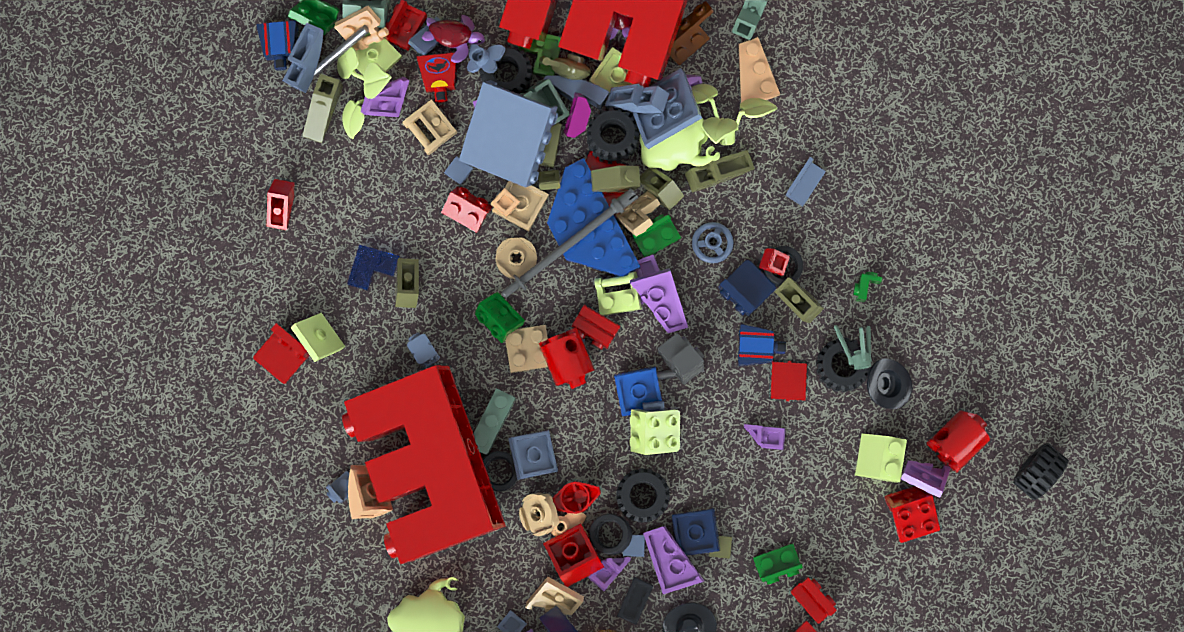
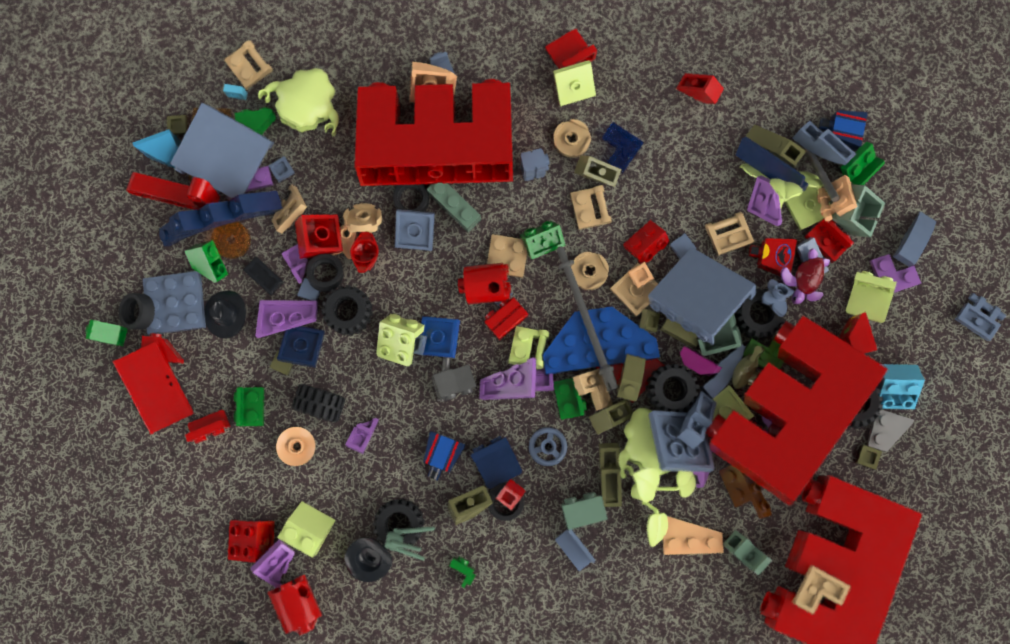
camera: 110 degrees right, 0 degrees up
red piece [771,361,807,402] -> none
none -> light nougat dish [276,427,316,466]
none -> black tyre [291,384,346,422]
none -> tan plate [553,119,591,158]
none -> sand green piece [561,492,608,530]
none -> tan plate [570,185,612,230]
none -> dark blue panel [736,136,809,191]

